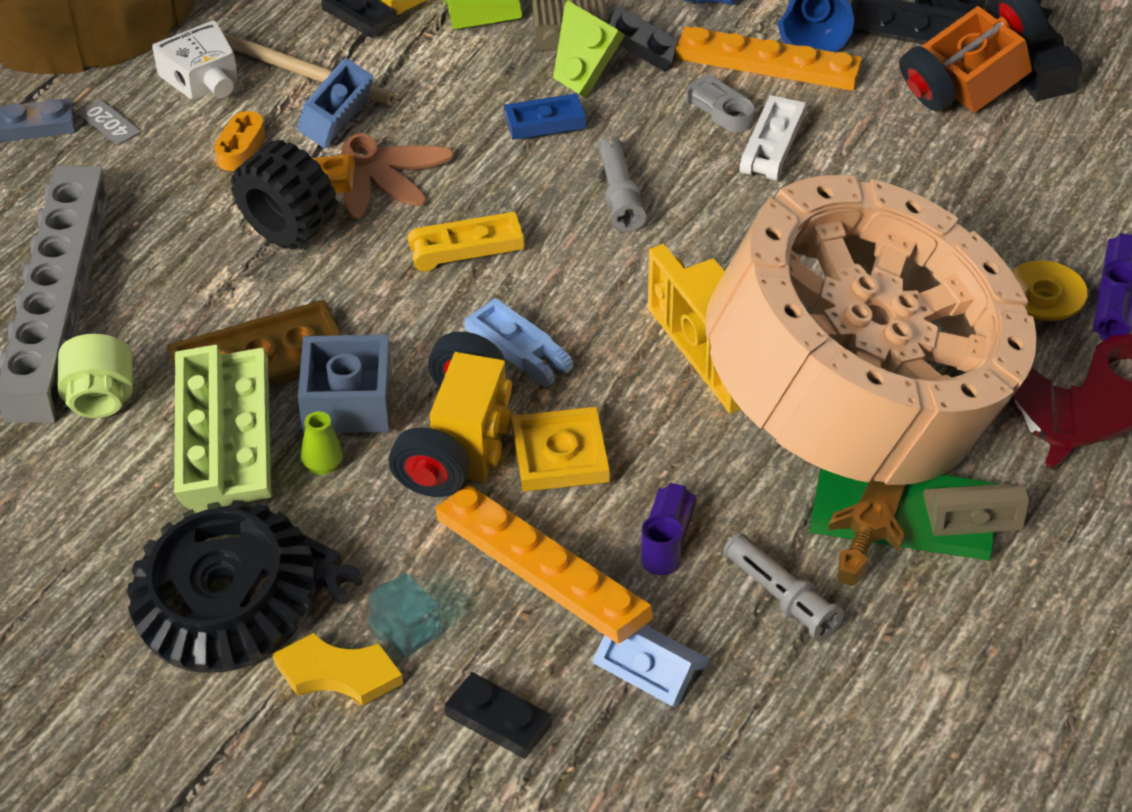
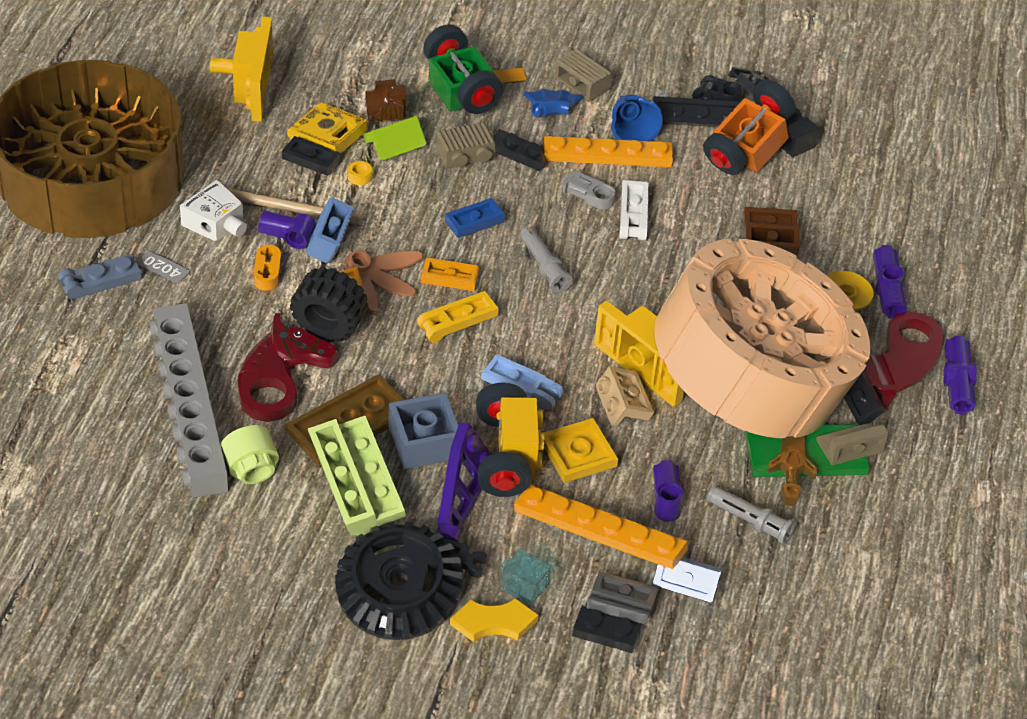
camera: 20 degrees left, 0 degrees up
lime cone [300,411,344,475] -> none
lime wing [553,0,625,98] -> none
none -> dark red animal [237,313,339,422]
none -> dark purple piece [258,210,316,249]
none -> yellow tile [347,161,373,185]
none -> light orange tile [421,257,479,291]
none -> dark purple plate [435,423,491,542]
none -> dark grey plate [587,571,659,625]
none -> tan bracket [596,366,654,427]
none -> reddish brown brick [742,207,800,256]
none -> black plate [844,370,886,425]

